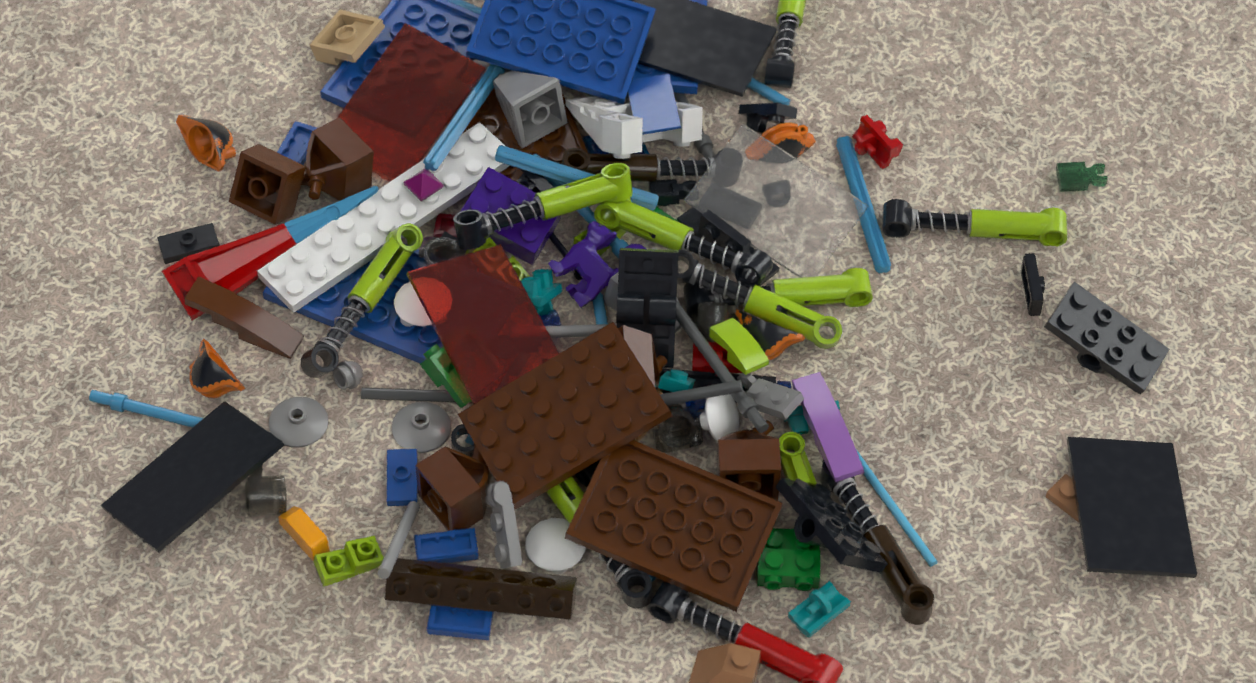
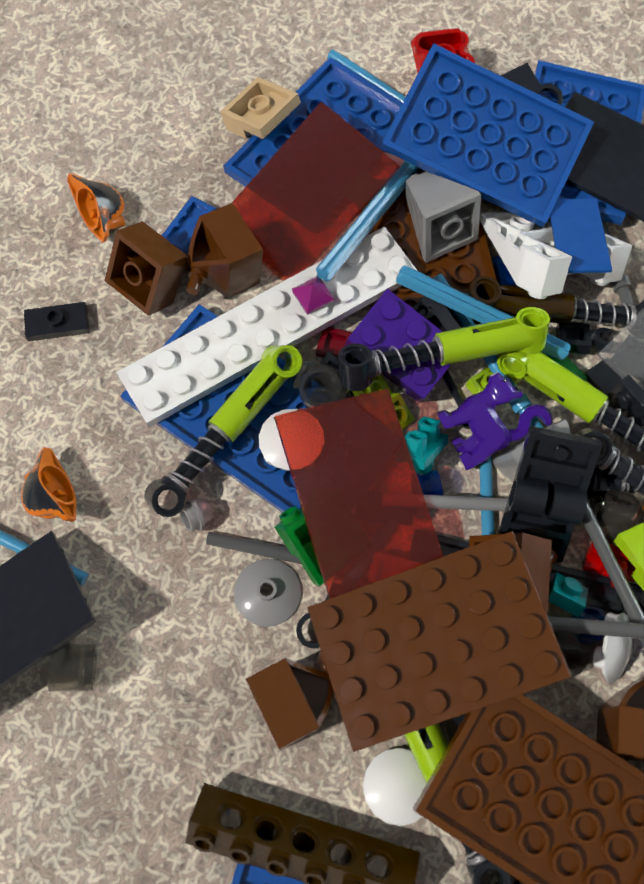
camera: 10 degrees right, 15 degrees up
red plate [162,186,378,321] -> none
reddish brown slope [184,276,304,359] -> none
light grey dish [269,397,328,448] -> none
light orange piece [278,506,330,561] -> none
lime slope [313,536,384,586] -> none
light grey bar [378,501,420,579] -> none
blue plate [387,449,418,506] -> none
blue plate [414,528,479,563] -> none
light grey hinge [485,480,523,569] -> none

